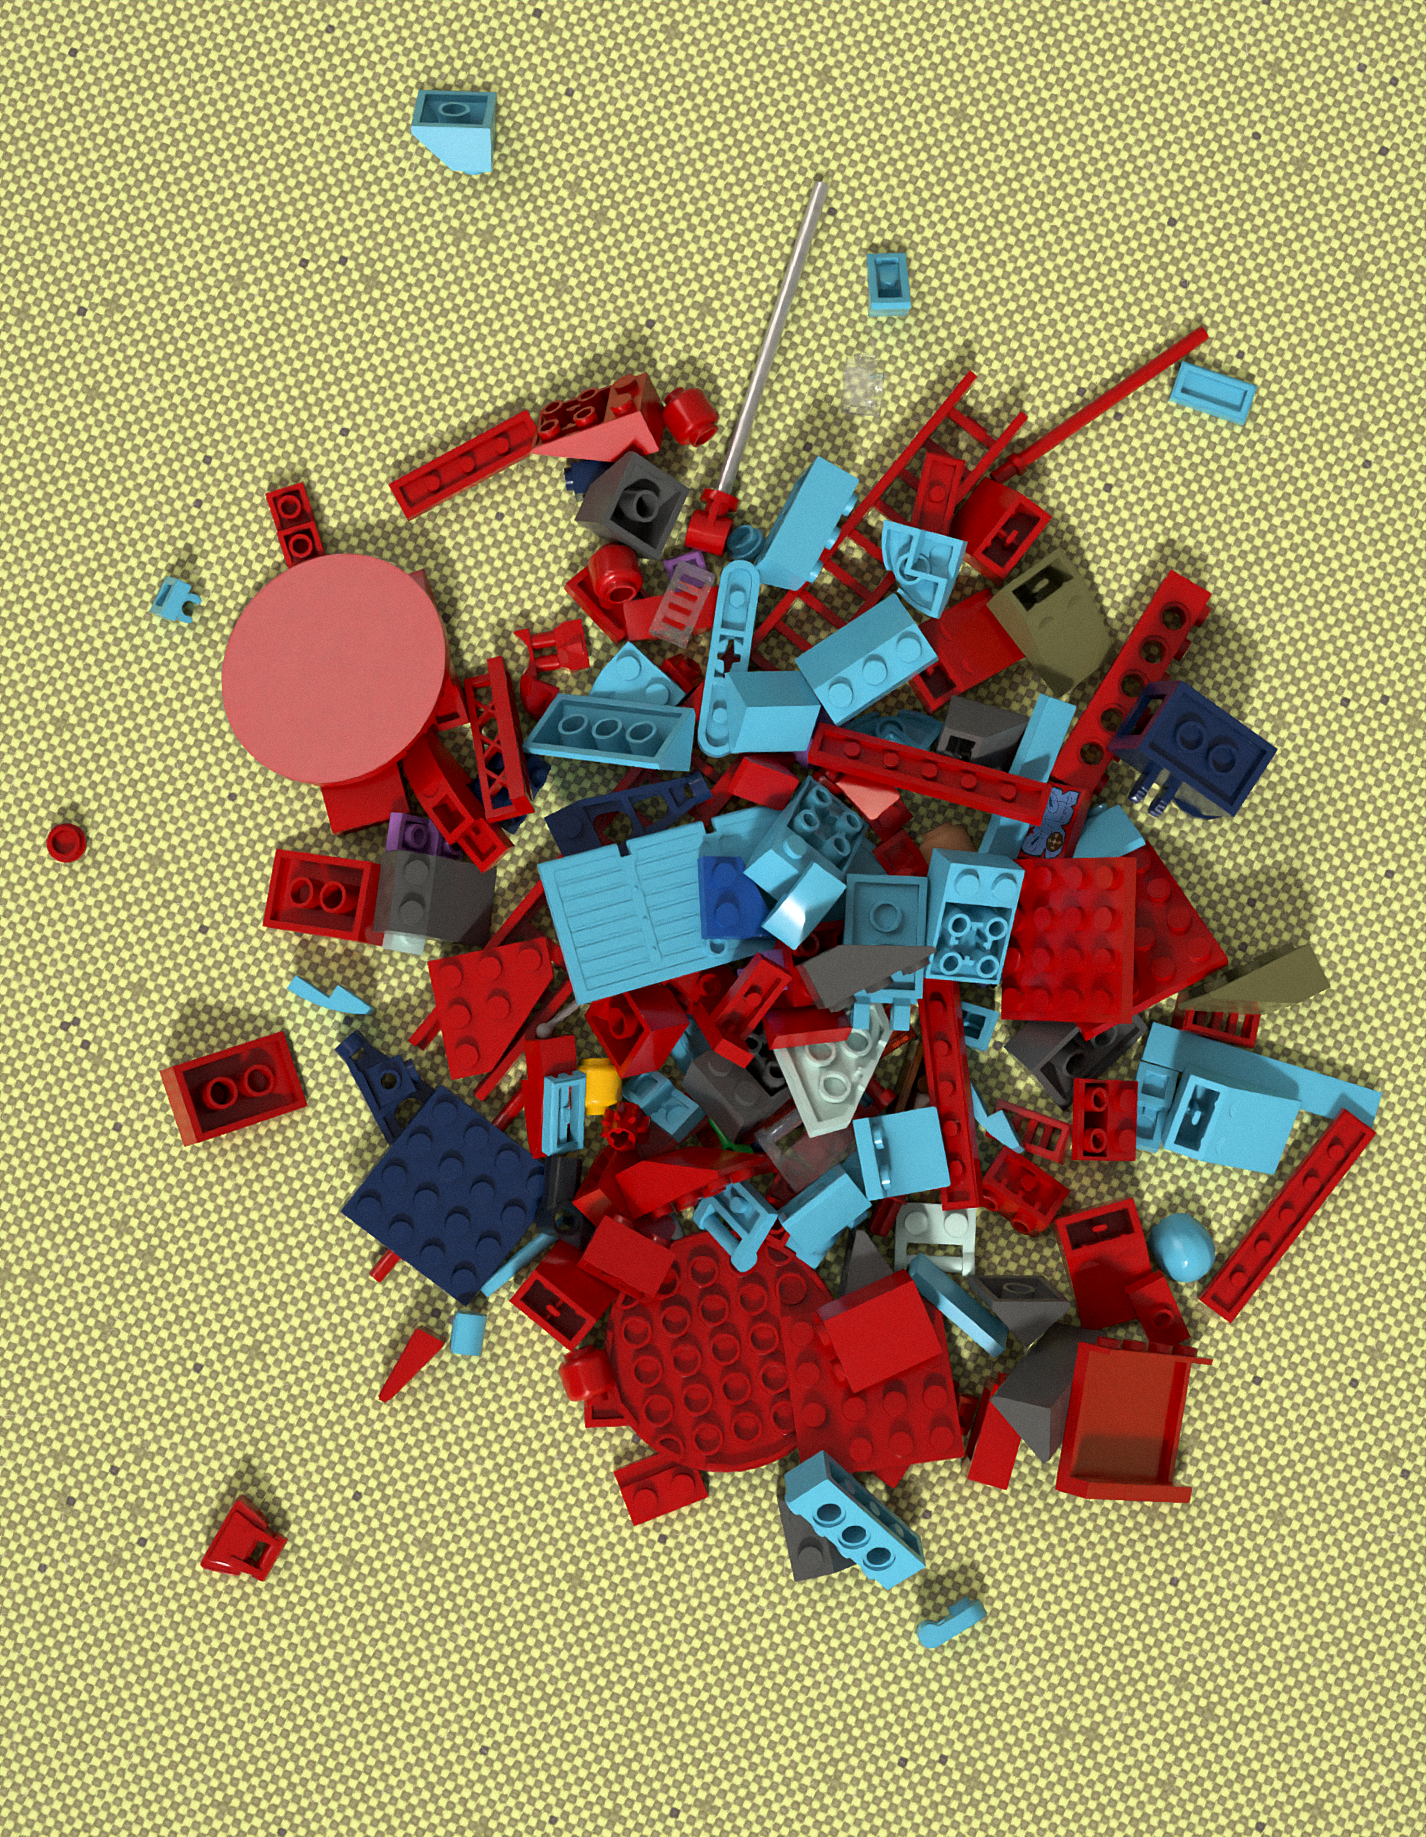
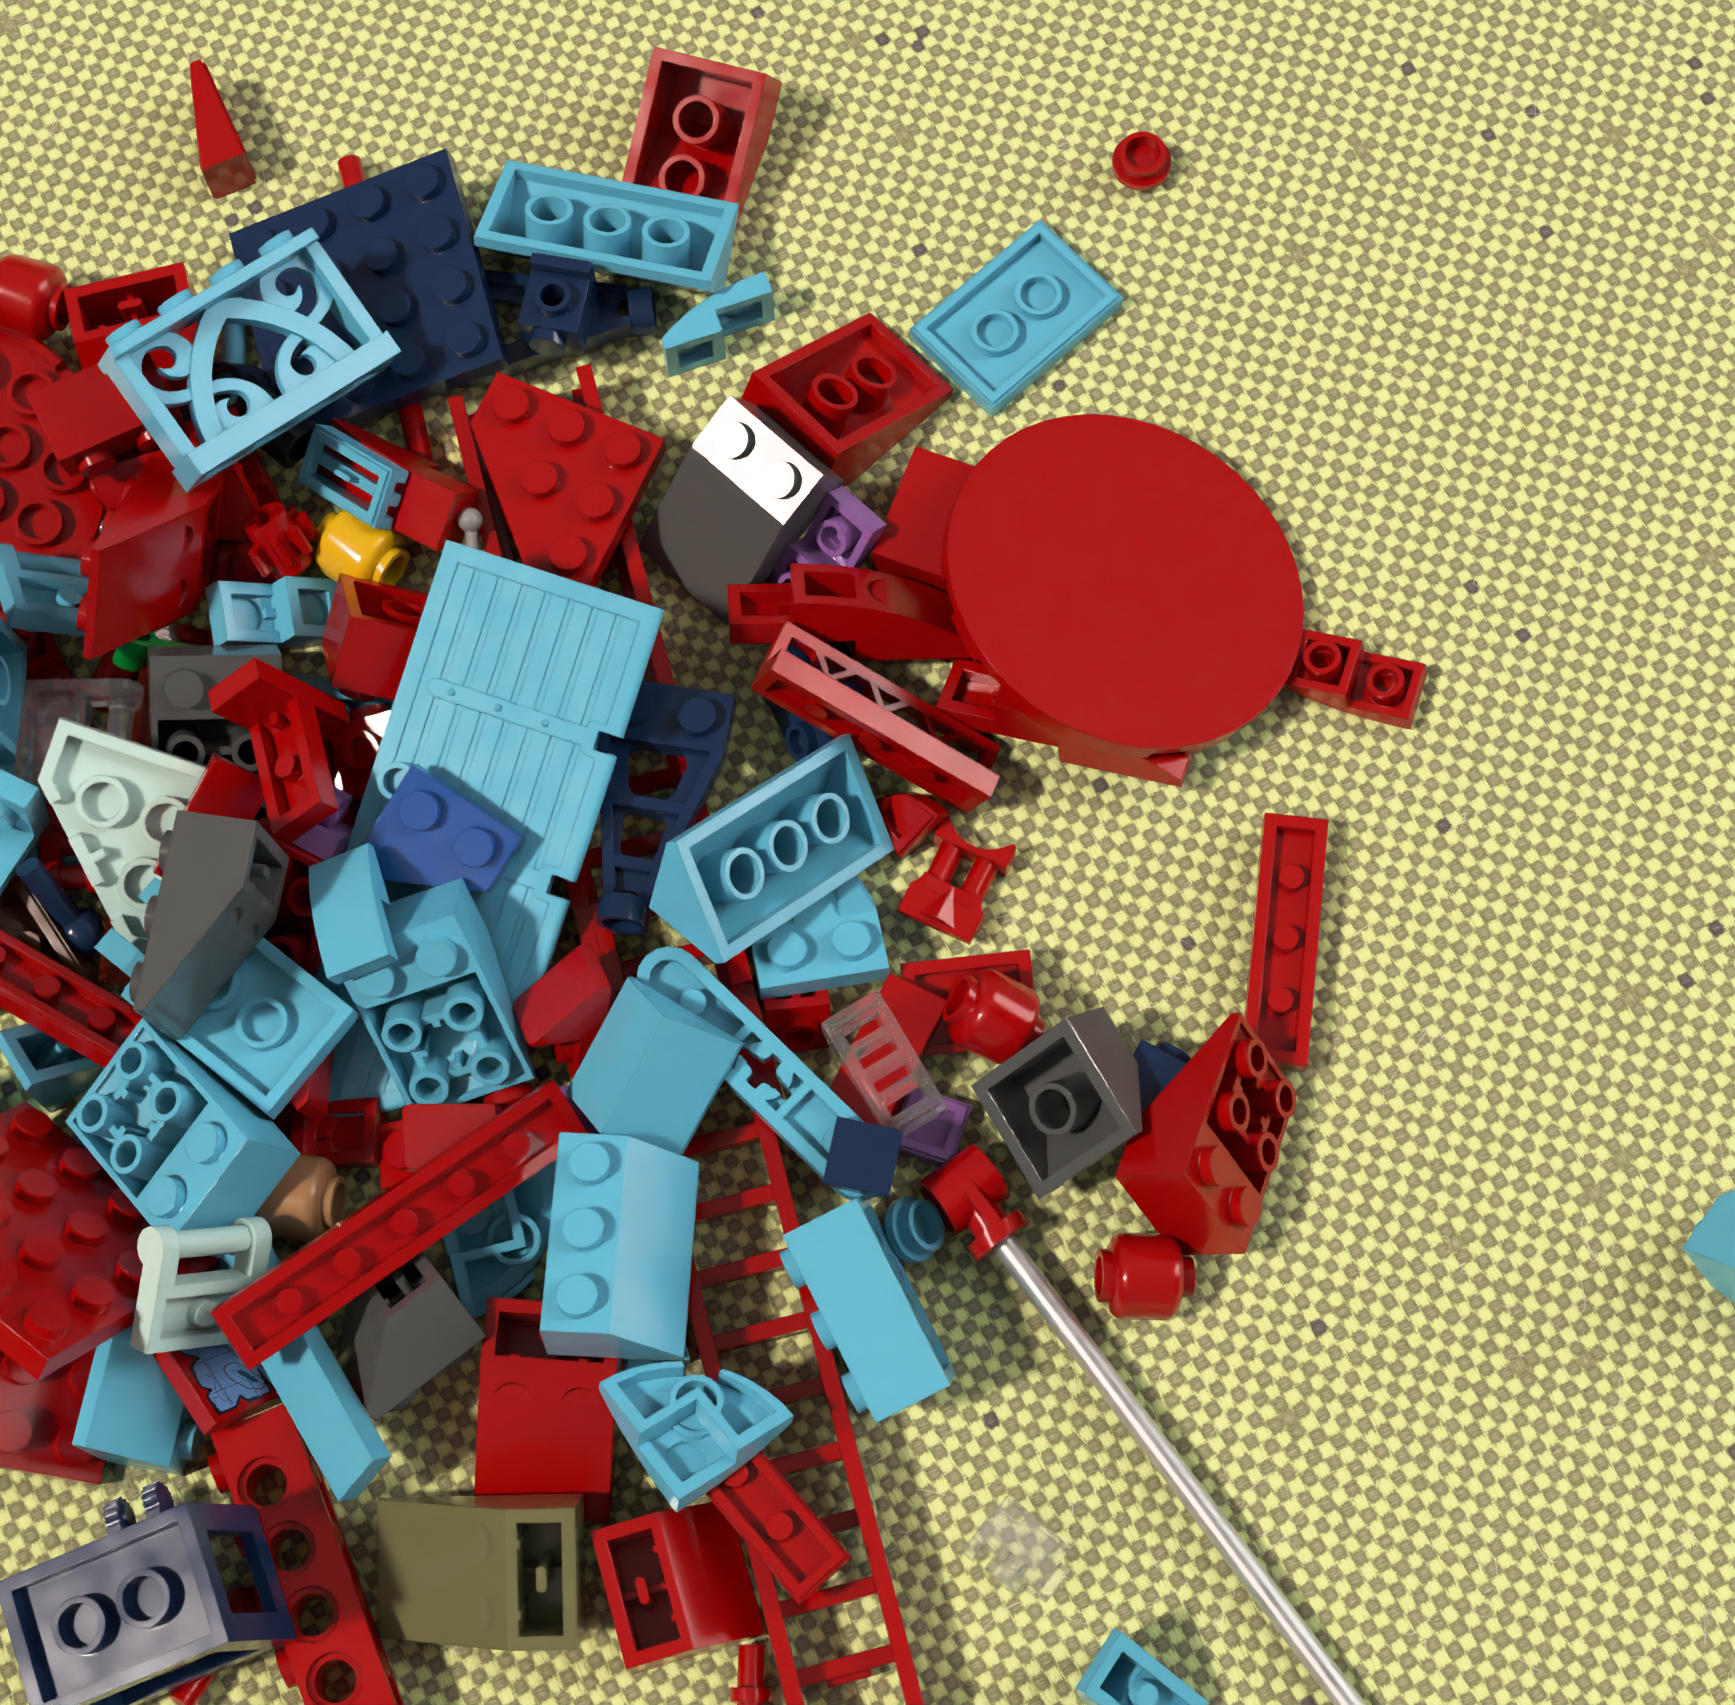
camera: 125 degrees right, 15 degrees down
medium azure tile [149,576,202,623] -> none
medium azure brick [449,1309,487,1356] -> none
none -> dark blue bar [16,857,108,957]
none -> medium azure fence [97,227,401,493]
none -> light aqua plate [130,1216,272,1355]
none -> medium azure slope [474,160,739,295]
none -> dark blue tile [822,1116,903,1200]
none -> medium azure tile [910,220,1123,418]

